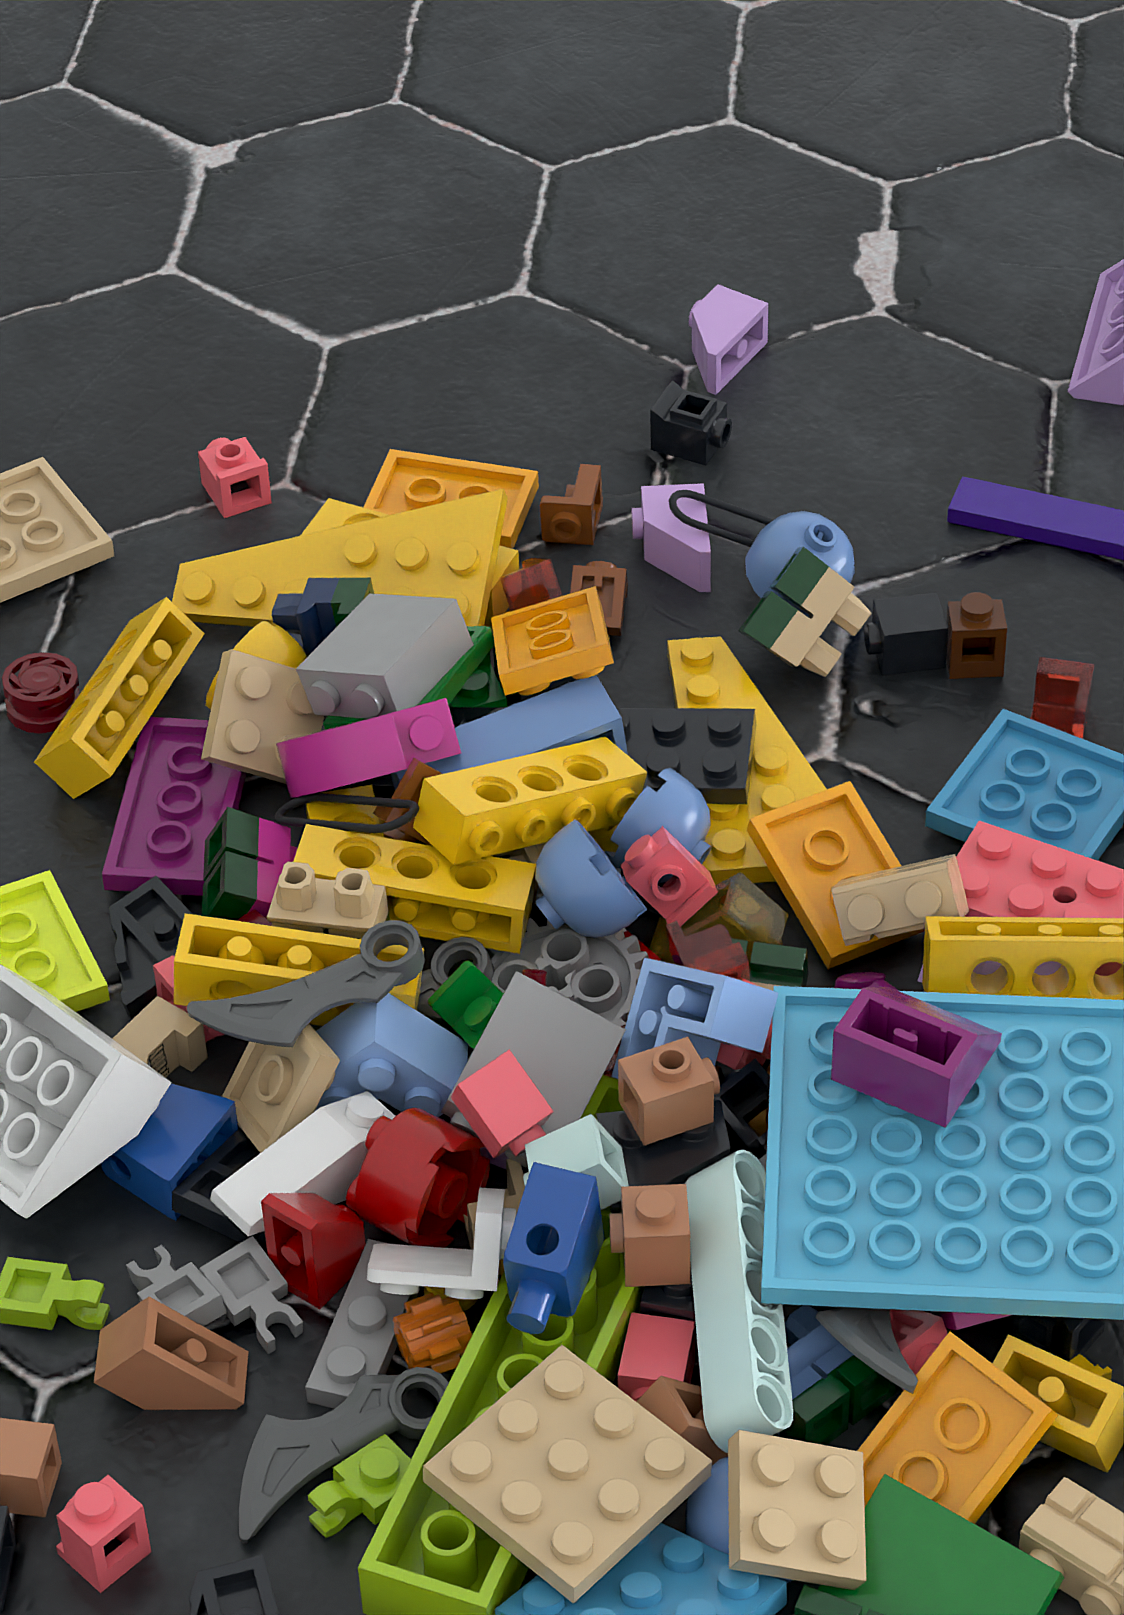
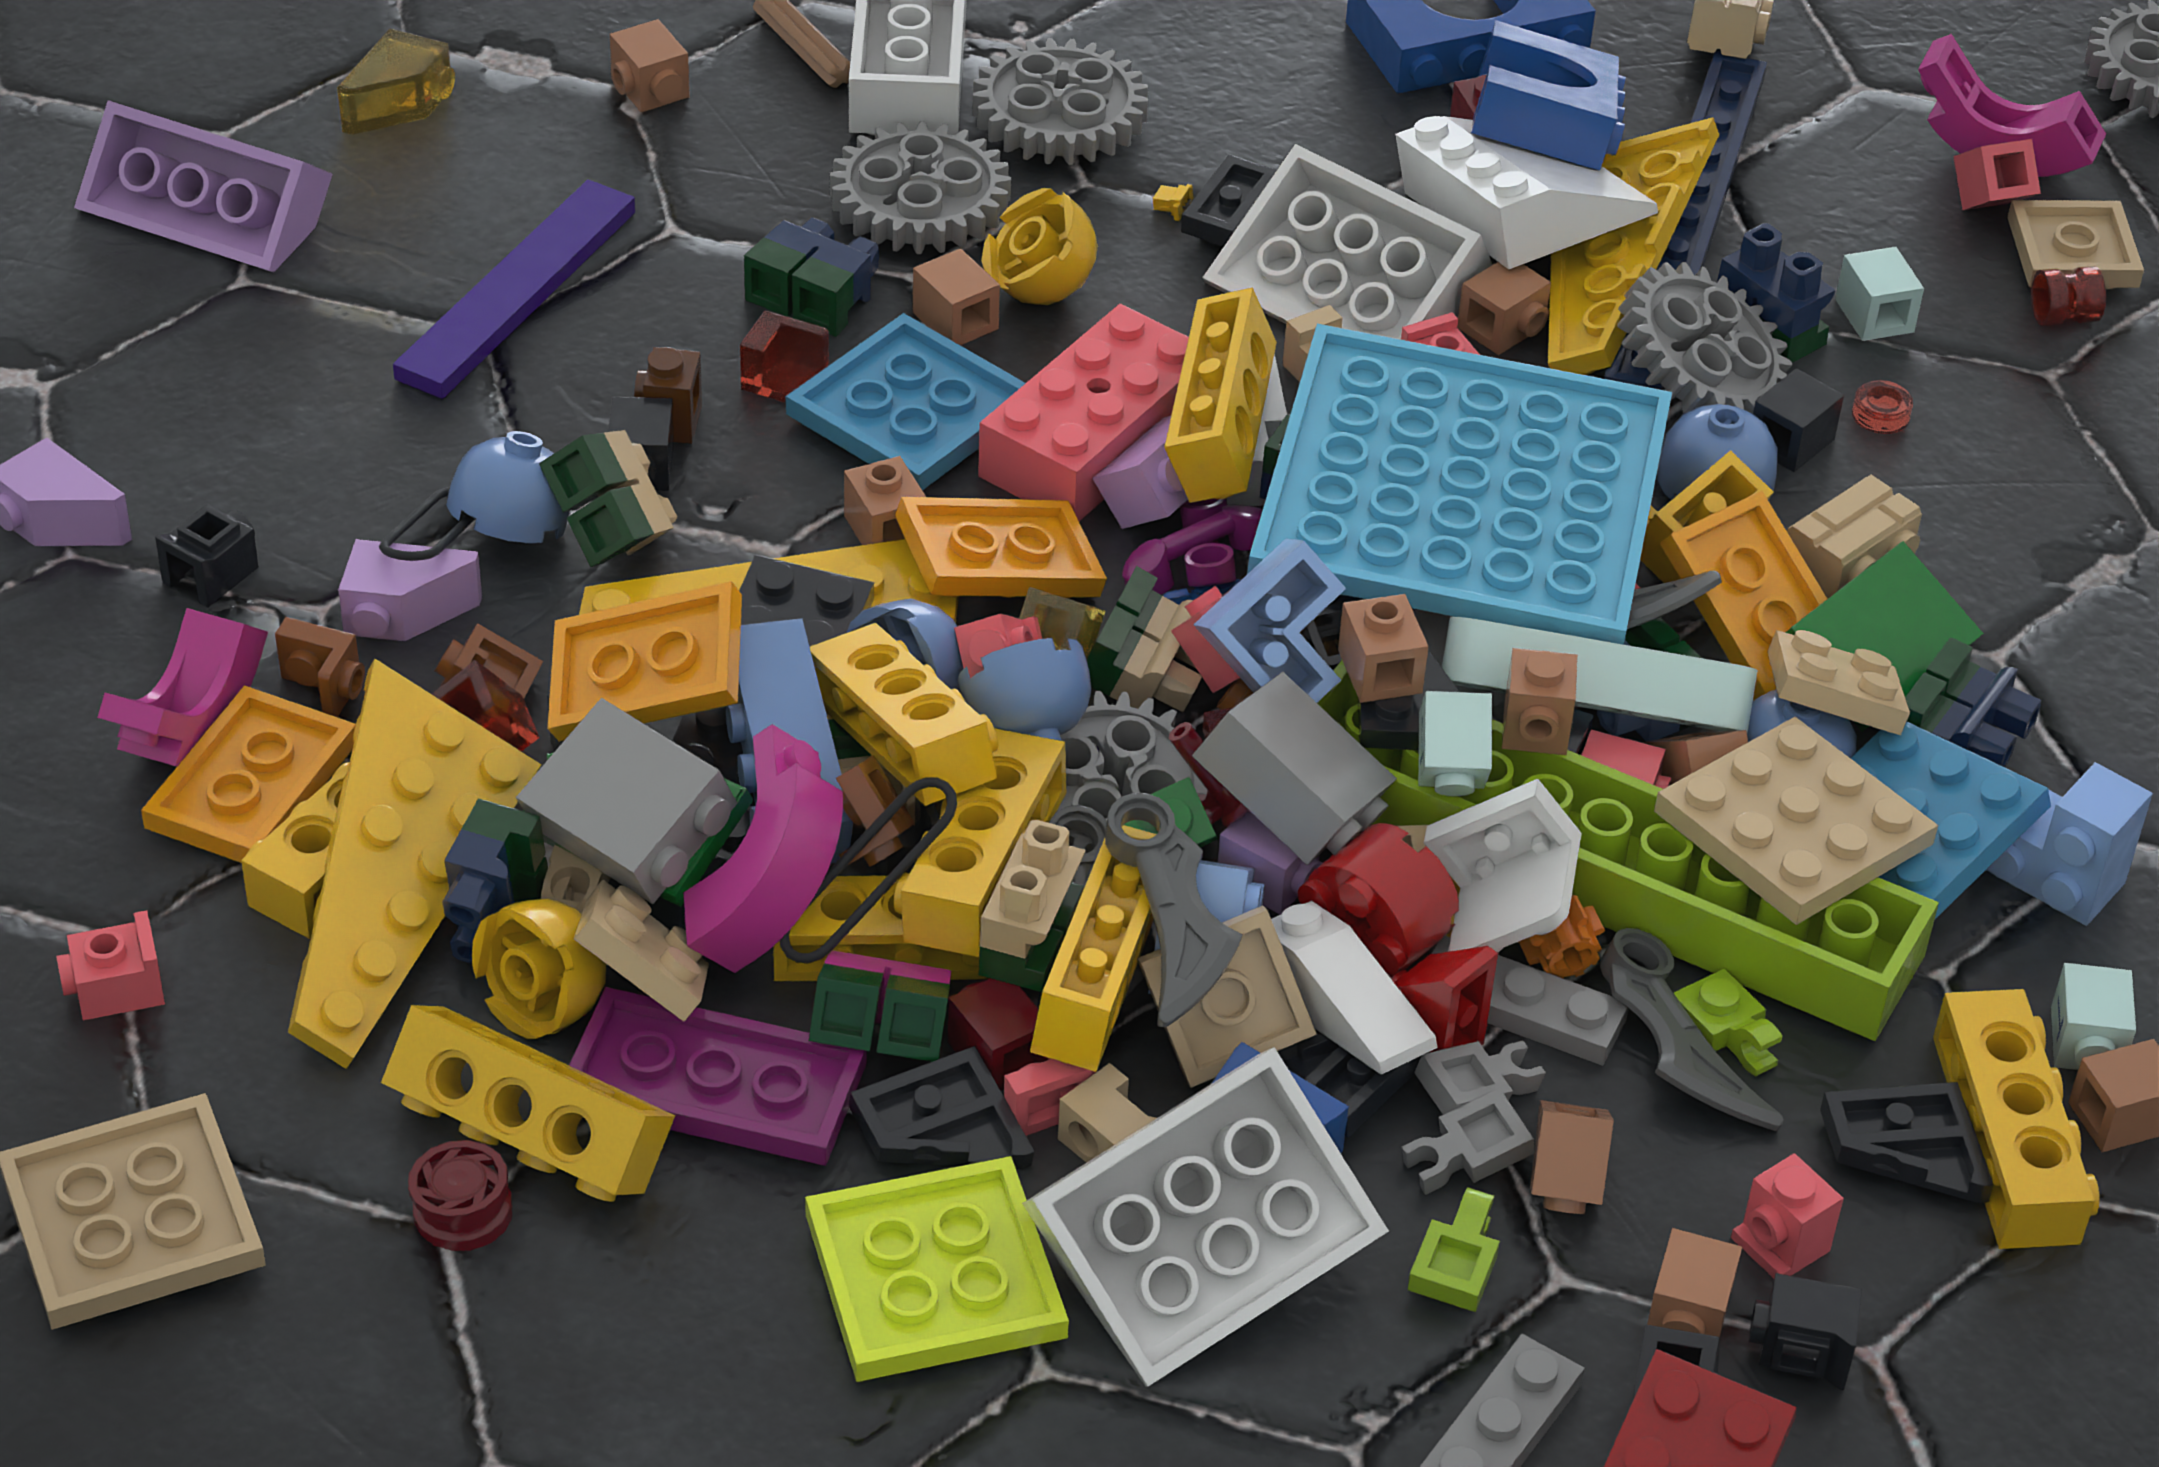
camera: 85 degrees left, 0 degrees up
coral brick [451,1049,554,1159] -> none
blue torso [503,1162,605,1334] -> none
clear red panel [665,921,750,981] -> none
tan brick [831,854,969,946] -> none
magenta slope [831,987,1002,1128] -> none
none -> dark pink arch [97,608,268,766]
none -> nougat brick [844,456,926,545]

